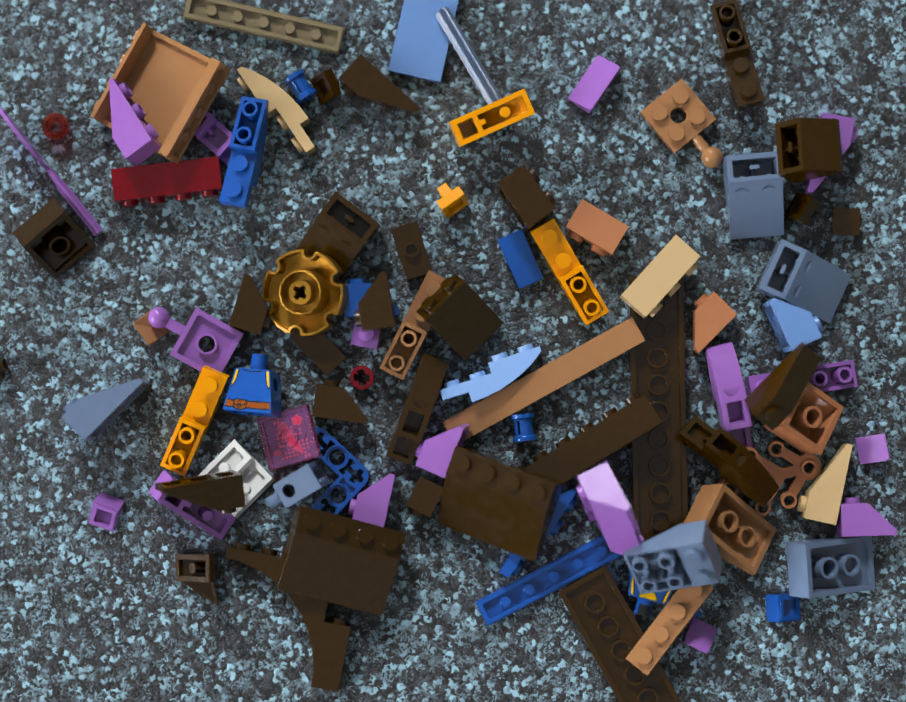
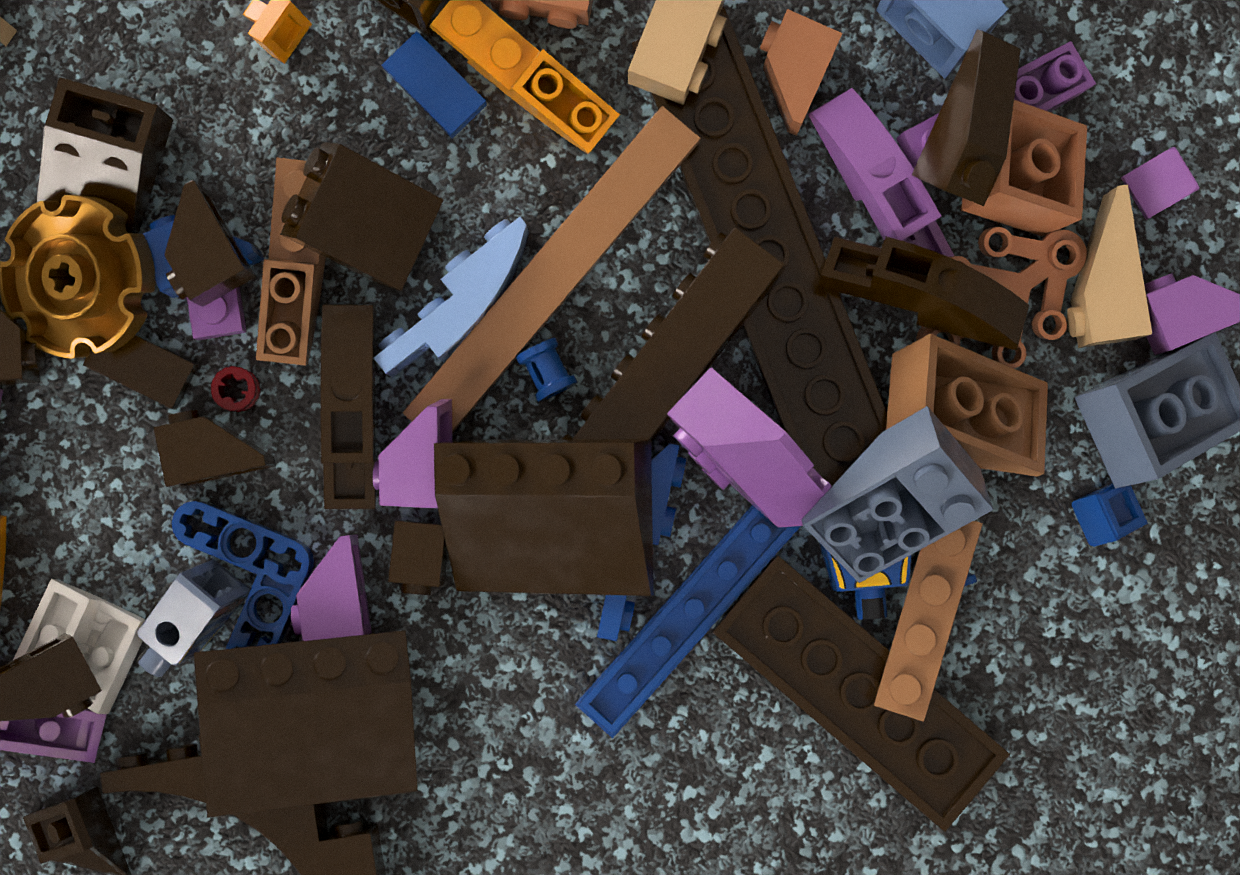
camera: 25 degrees left, 0 degrees up
blue torso [223,354,281,418] -> none
clear pink tile [257,404,322,471] -> none
dark brown plate [391,221,432,281] -> none
medium lavender slope [681,616,718,654] -> none

